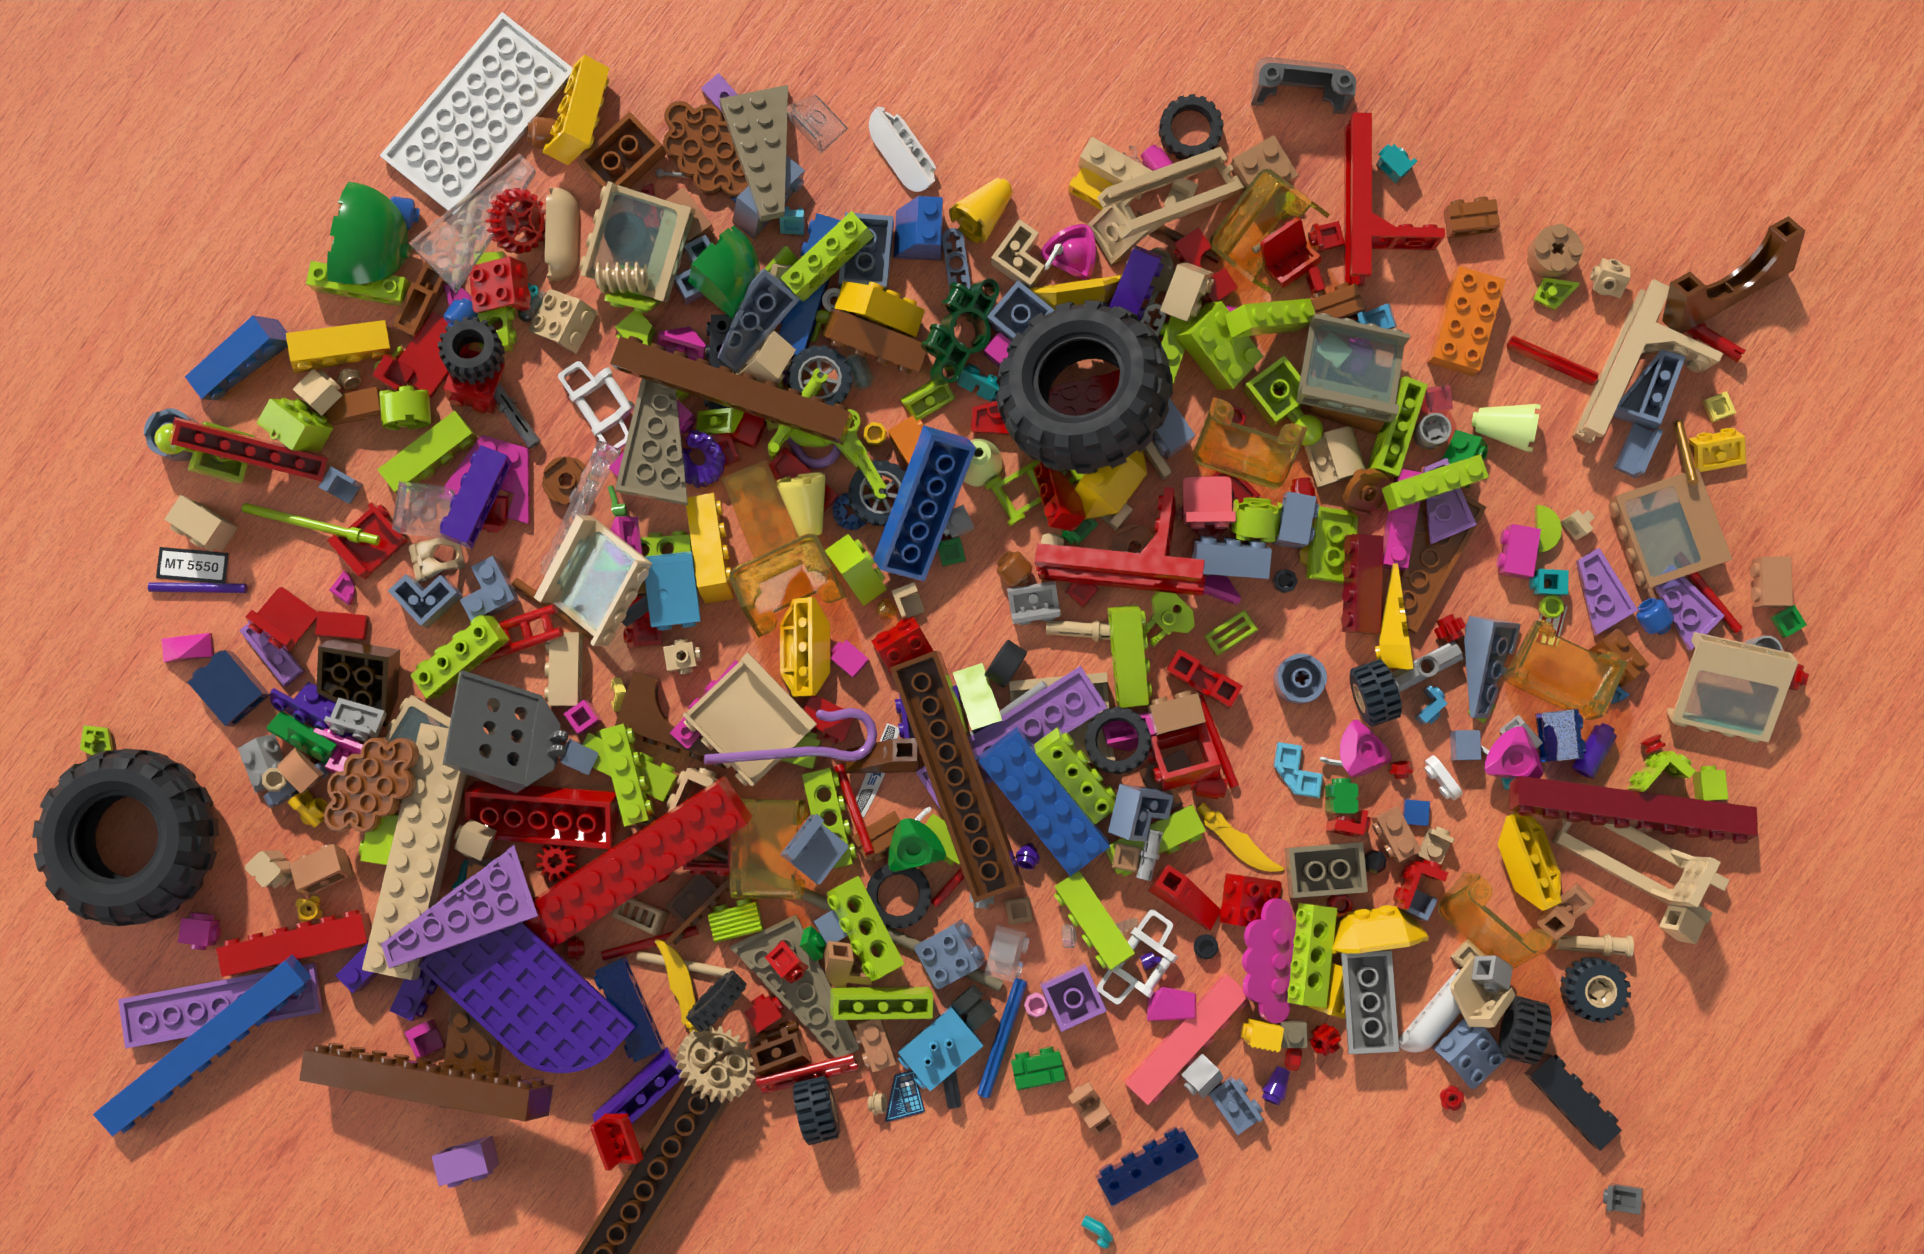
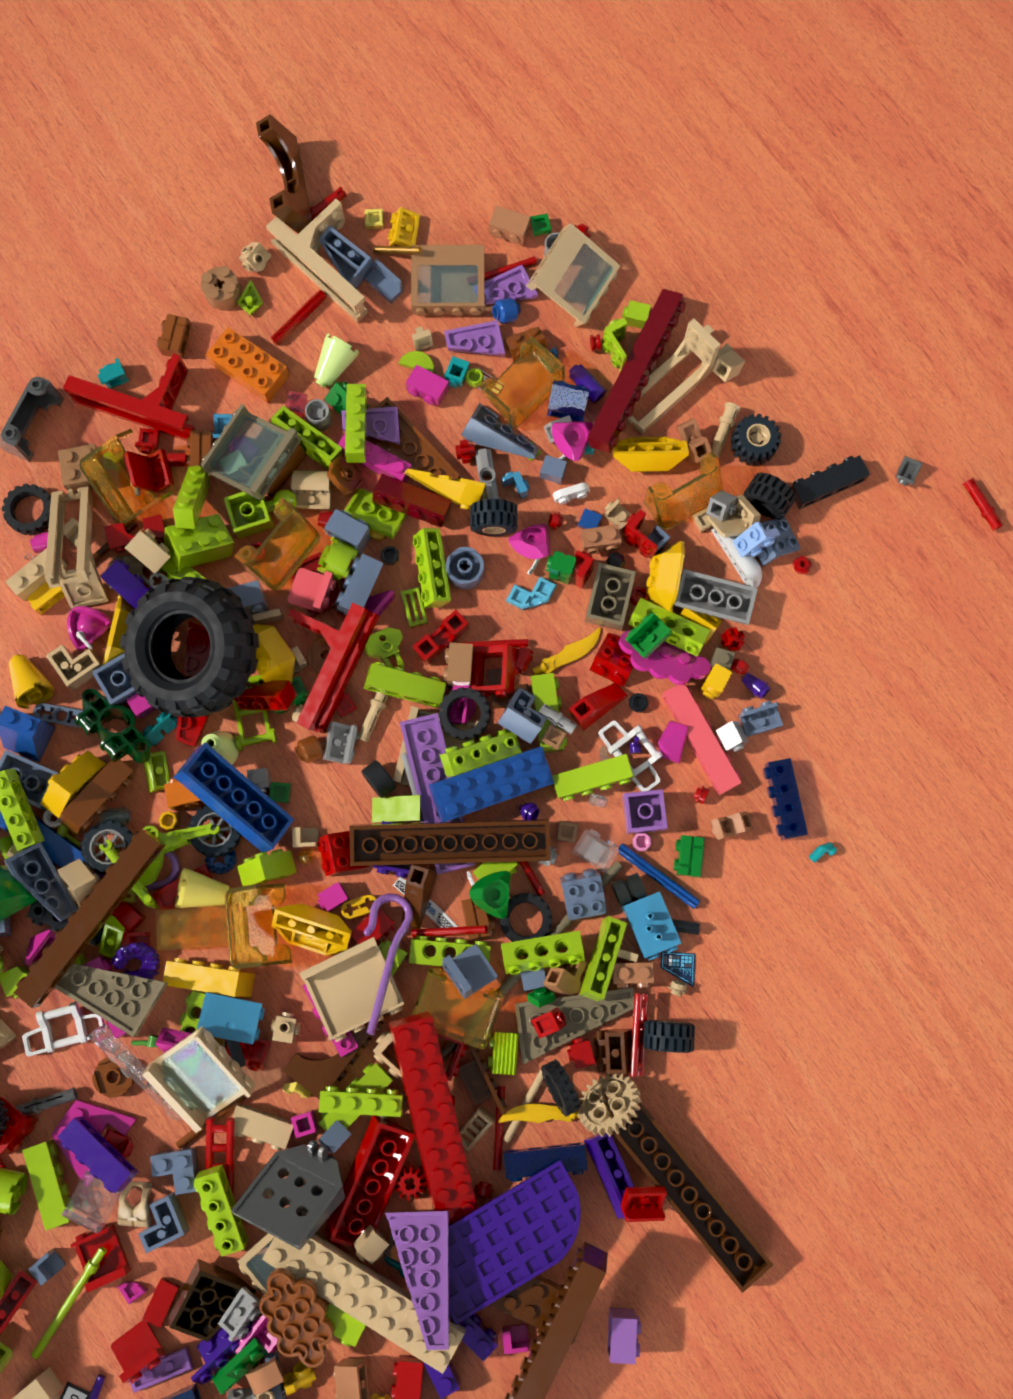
camera: 75 degrees left, 5 degrees down
none -> yellow beam [341,895,376,919]
none -> lime brick [413,528,451,608]
none -> tan tile [617,949,639,962]
none -> green bracket [625,612,673,659]
none -> red plate [693,786,709,804]
none -> light blue bracket [733,522,780,557]

